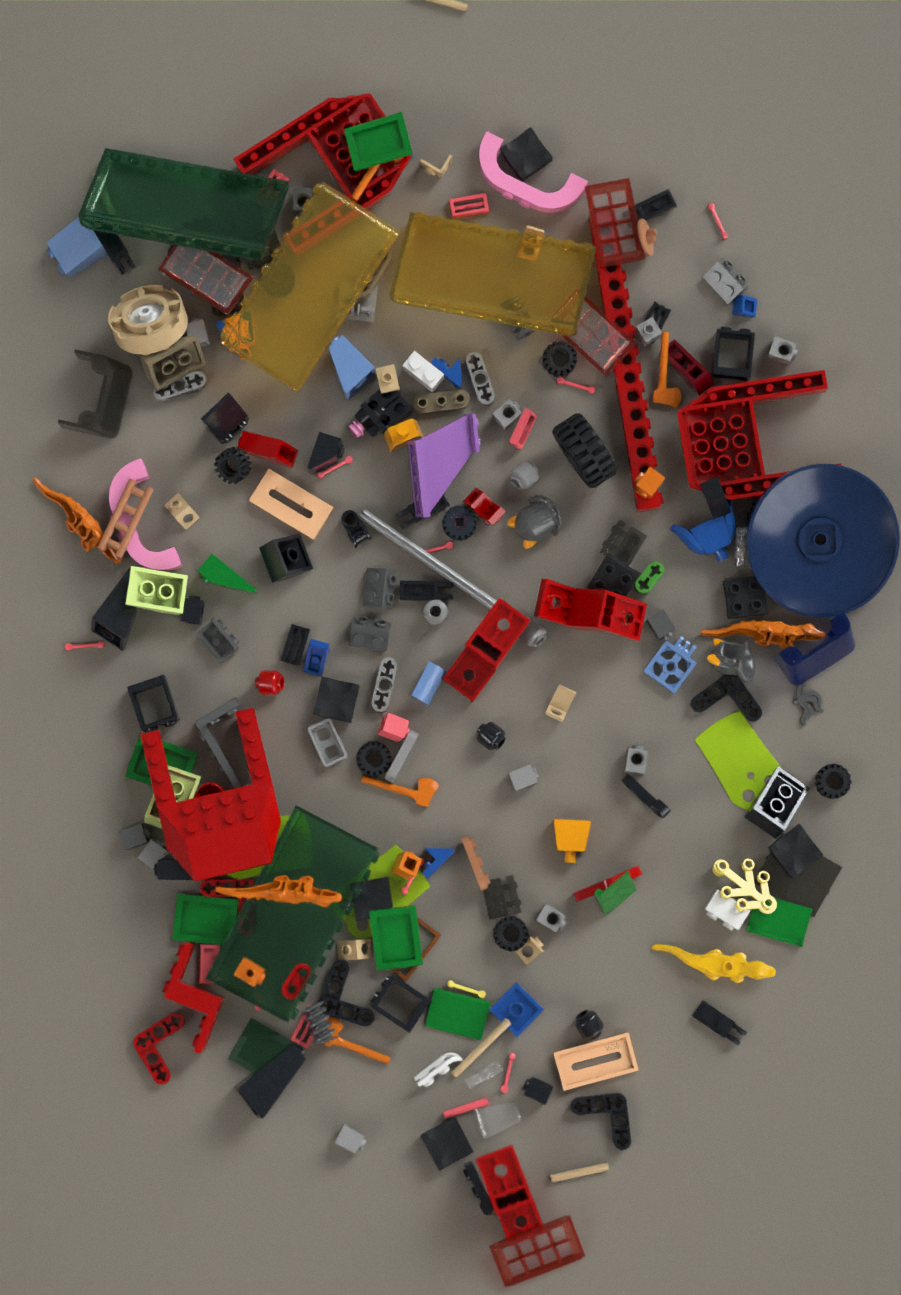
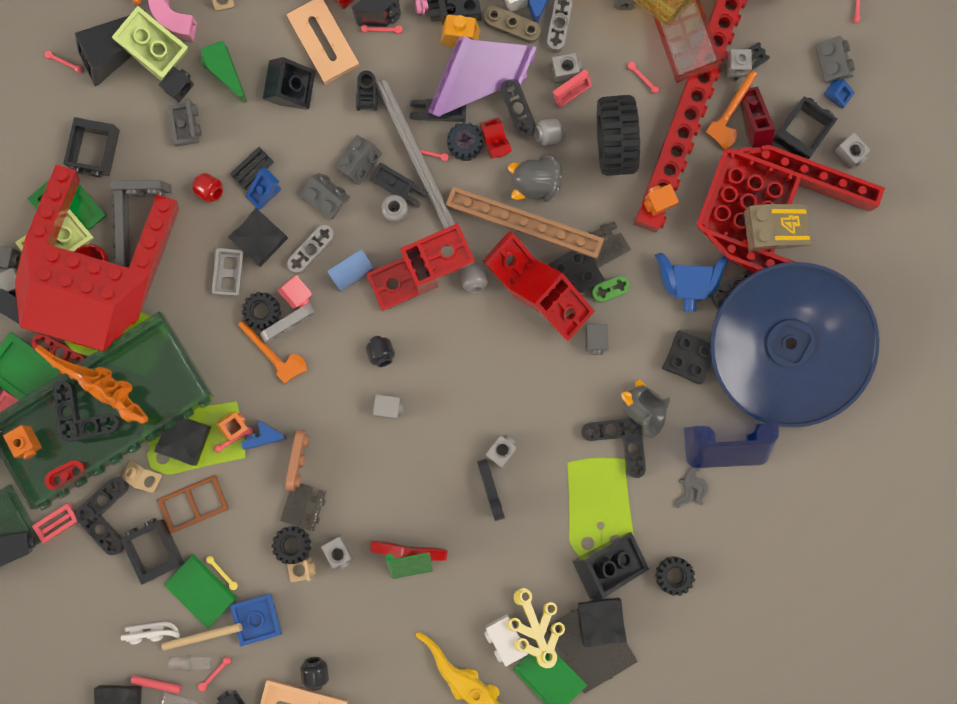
camera: 25 degrees right, 0 degrees up
dark grey piece [302,1001,338,1044] -> none
orange piece [323,1017,391,1064] -> none
light grey brick [335,1124,366,1154] -> none
green piece [369,905,423,971] -> none
black tyre [542,341,577,377] -> none
tan bracket [545,684,576,722] -> none
light orange torso [553,819,591,863] -> none
medium blue piece [643,636,697,694] -> none
black slope [700,476,732,519] -> none
orange animal [700,620,826,650] -> none
clear axle [733,527,747,566] -> none
none -> black beam [53,381,122,442]
none -> medium nougat plate [446,187,605,259]
none -> black beam [501,79,536,137]
none -> dark tan slope [744,204,811,252]

